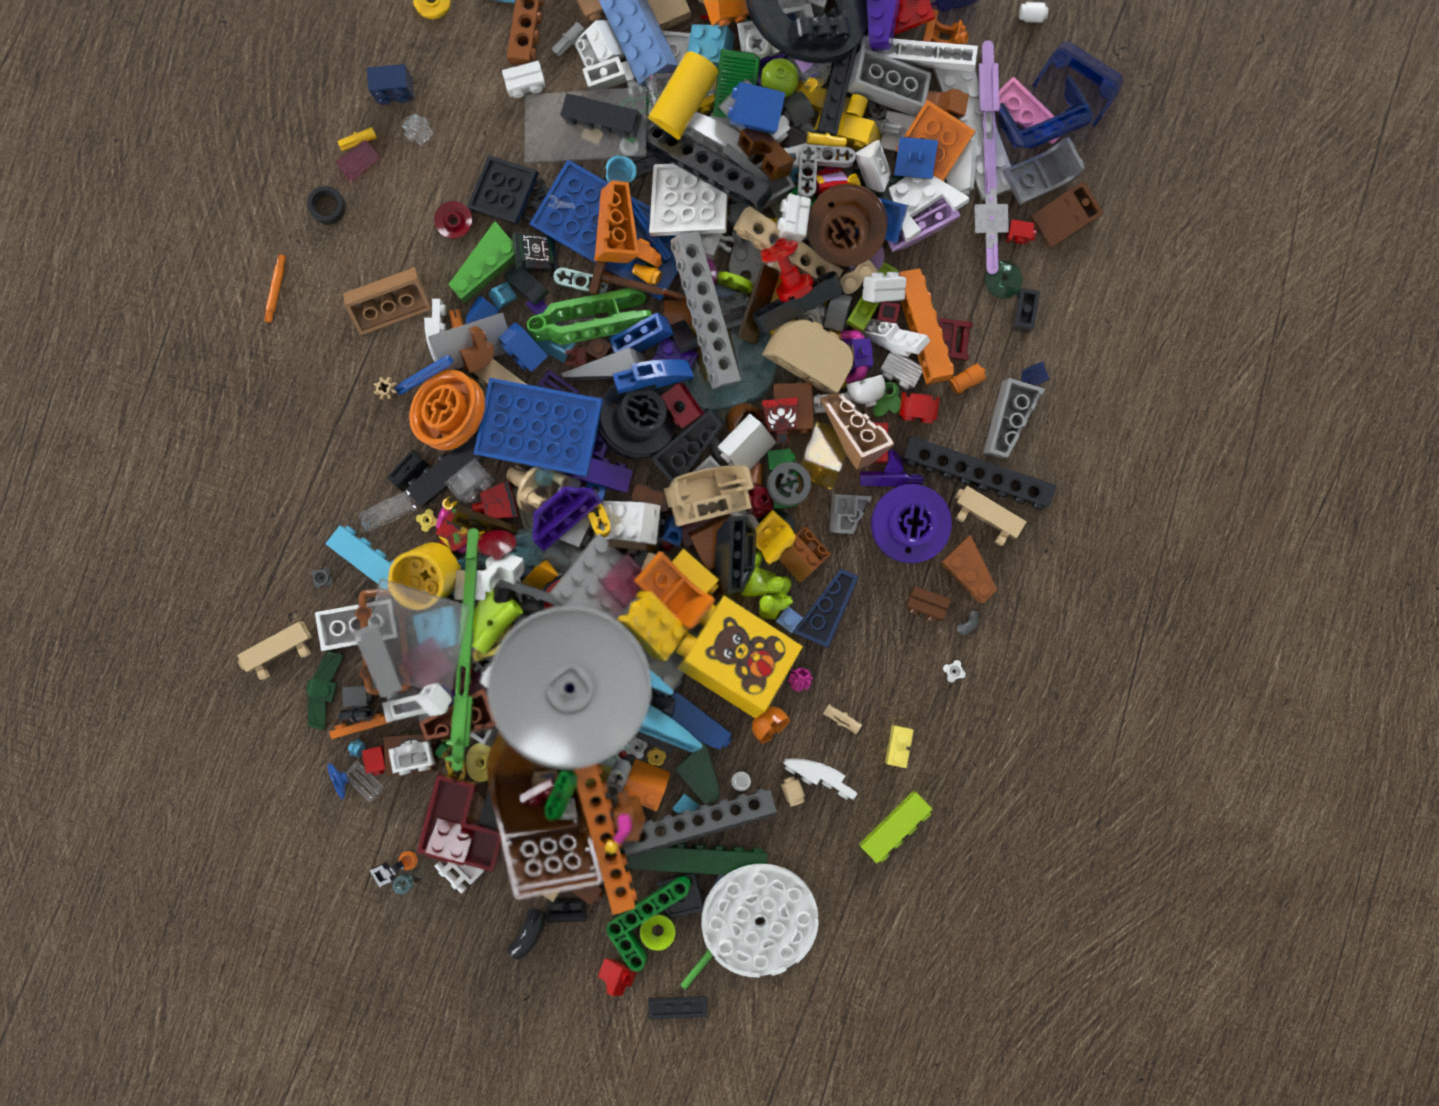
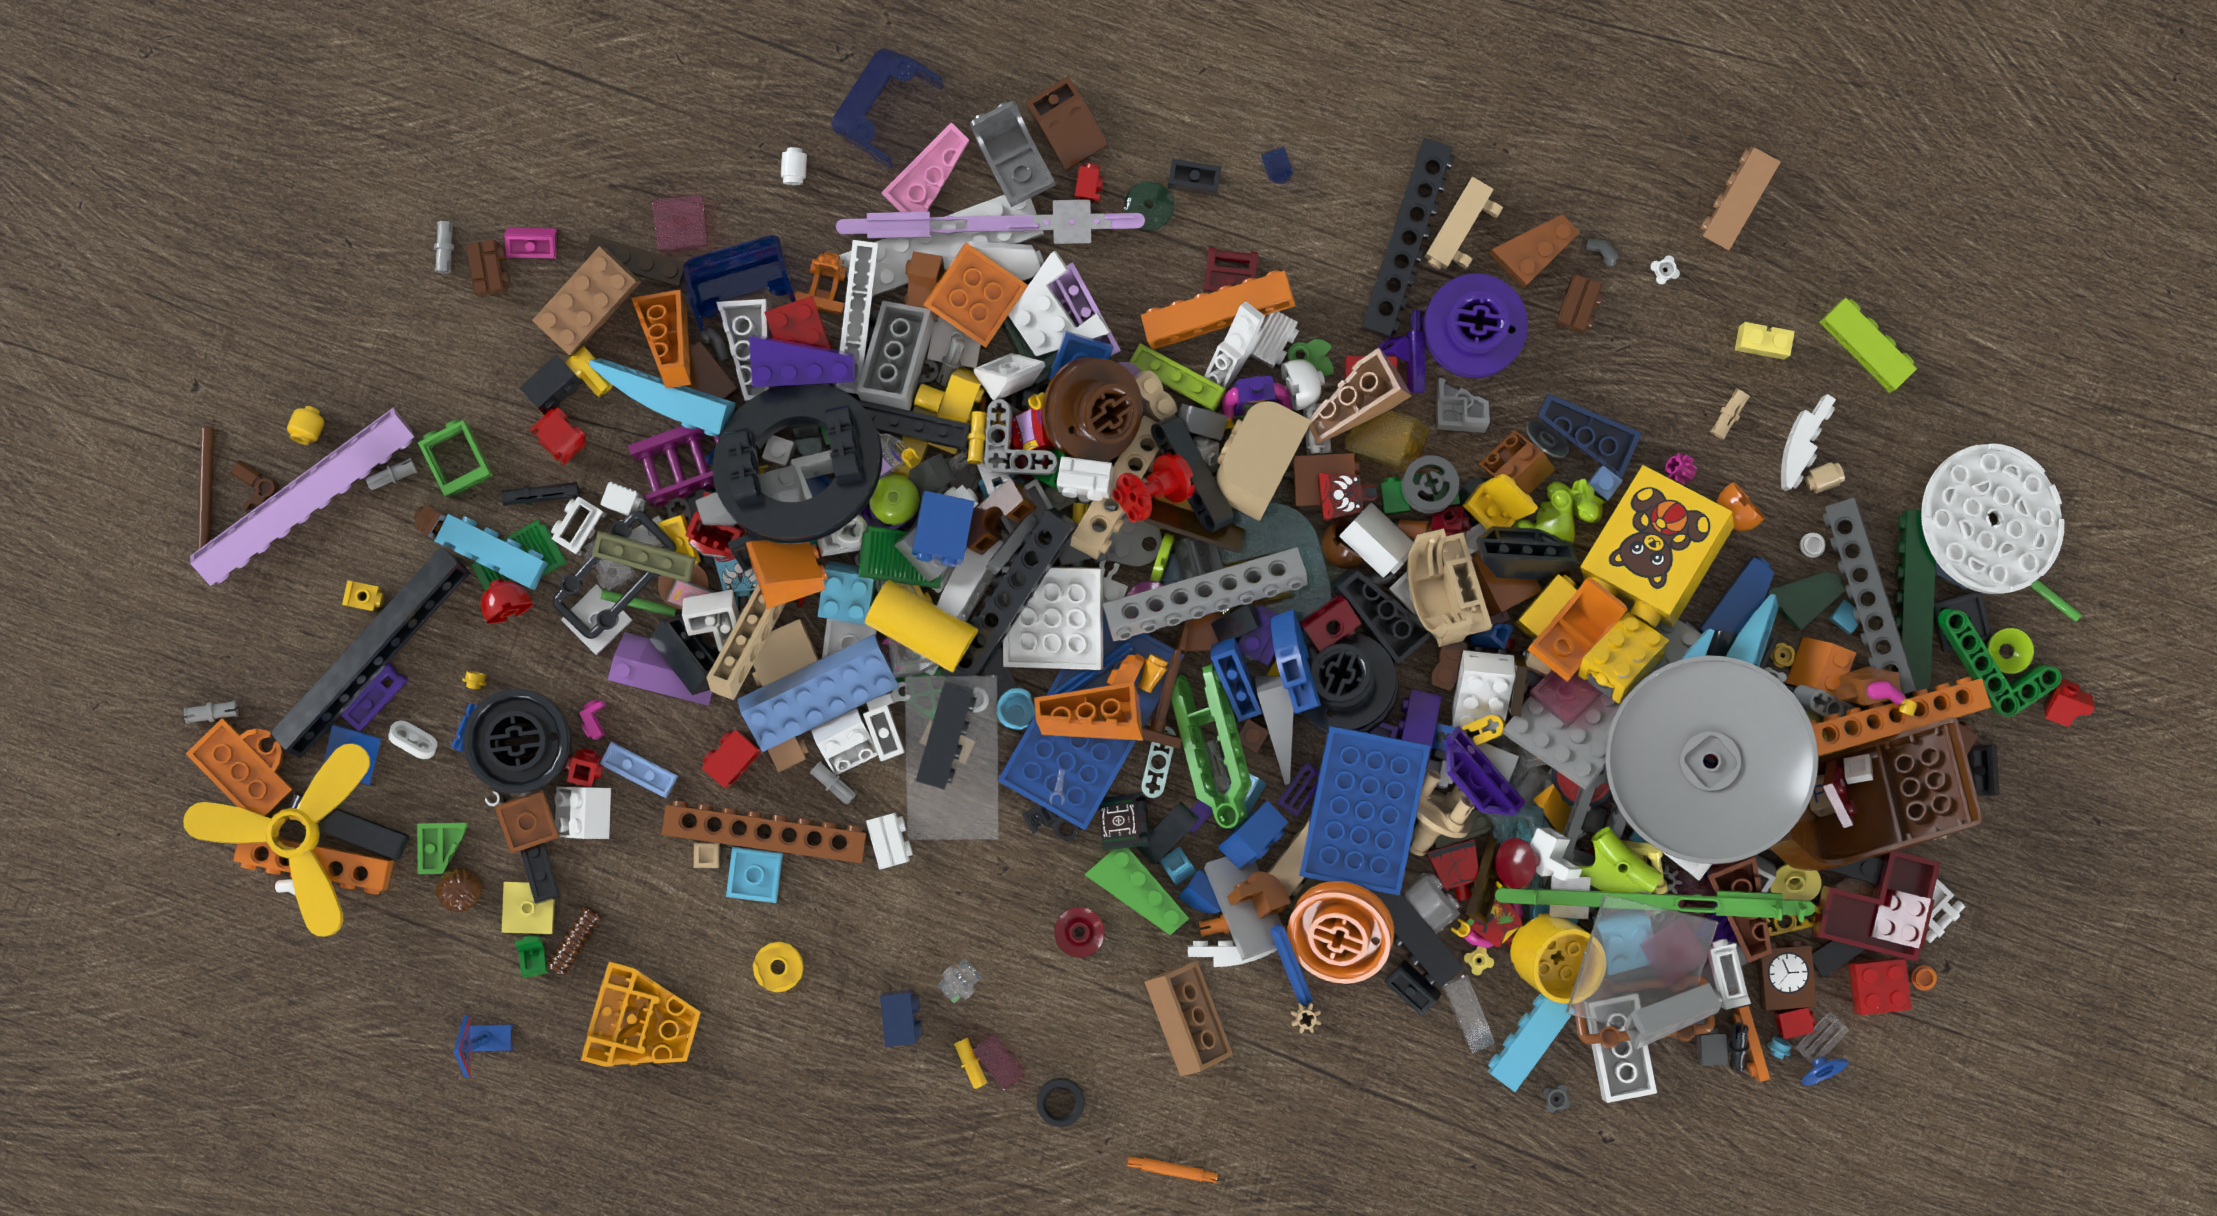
camera: 85 degrees left, 0 degrees up
tan brick [237,622,313,680] -> none
dark green plate [306,651,346,730] -> none
black plate [370,861,405,887] -> none
white window [389,741,435,775] -> none
clear light blue bush [393,874,414,894] -> none
white brick [416,683,452,716] -> none
green tile [435,740,453,759] -> none
black plate [467,155,539,225] -> none
black cylinder [508,909,546,959] -> none
clear light blue plate [535,468,553,486] -> none
green beam [545,770,577,820] -> none
clear red tile [565,347,586,367] -> none
black tile [648,996,707,1019] -> none
white brick [862,272,906,302] -> none
dark red brick [877,301,901,323] -> none
blue piece [894,137,938,179] -> none
red brick [899,392,940,424] -> none
orange piece [949,363,986,394] -> none
light grey wedge [983,378,1045,459] -> none
clear blue windscreen [998,75,1093,149] -> none
none -> dark grey dish [1526,420,1569,458]
none -> medium nougat wedge [1700,146,1781,250]
none -> black tile [1812,940,1865,977]
none -> red brick [1848,957,1912,1015]

